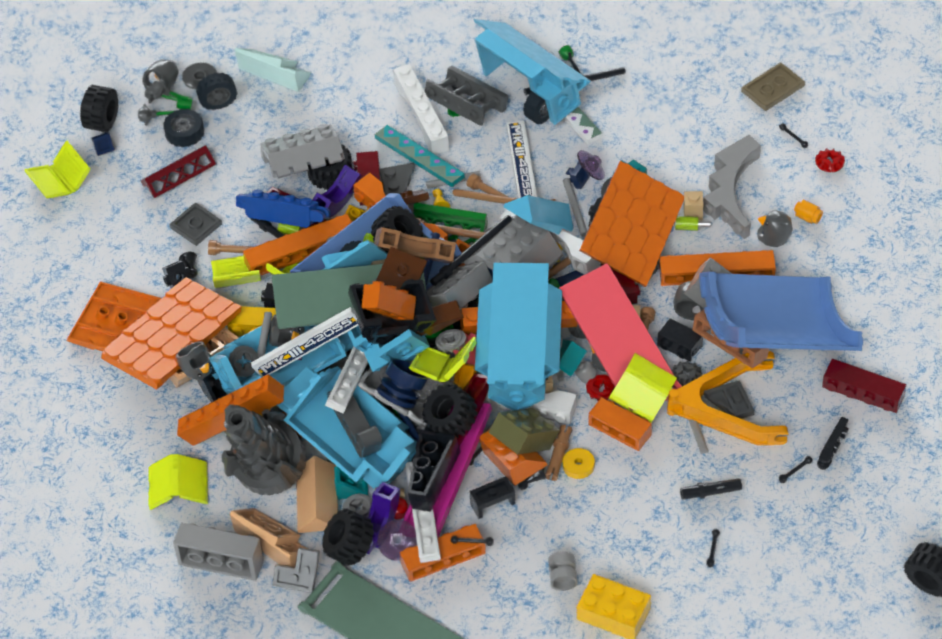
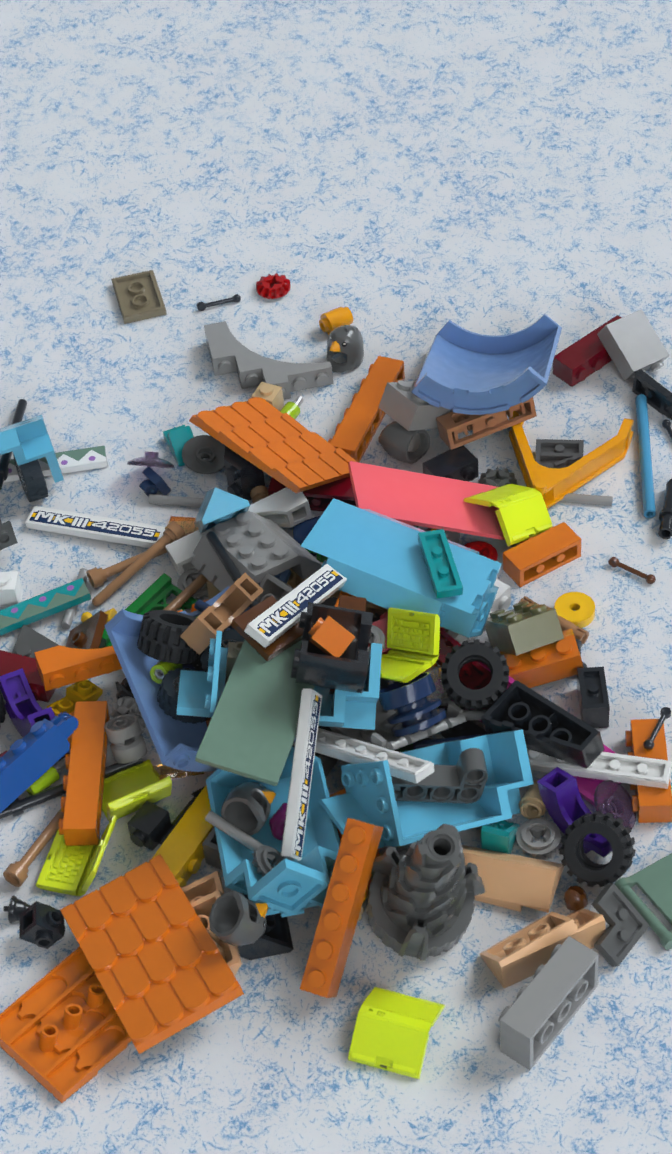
camera: 65 degrees left, 5 degrees down
none -> tile [244,564,347,648]
none -> teal plate [418,529,463,599]
none -> reddish brown hinge [564,885,588,911]
none -> light grey brick [597,309,669,381]
none -> reddish brown hinge [608,557,656,584]
none -> dark azure piece [635,394,656,518]

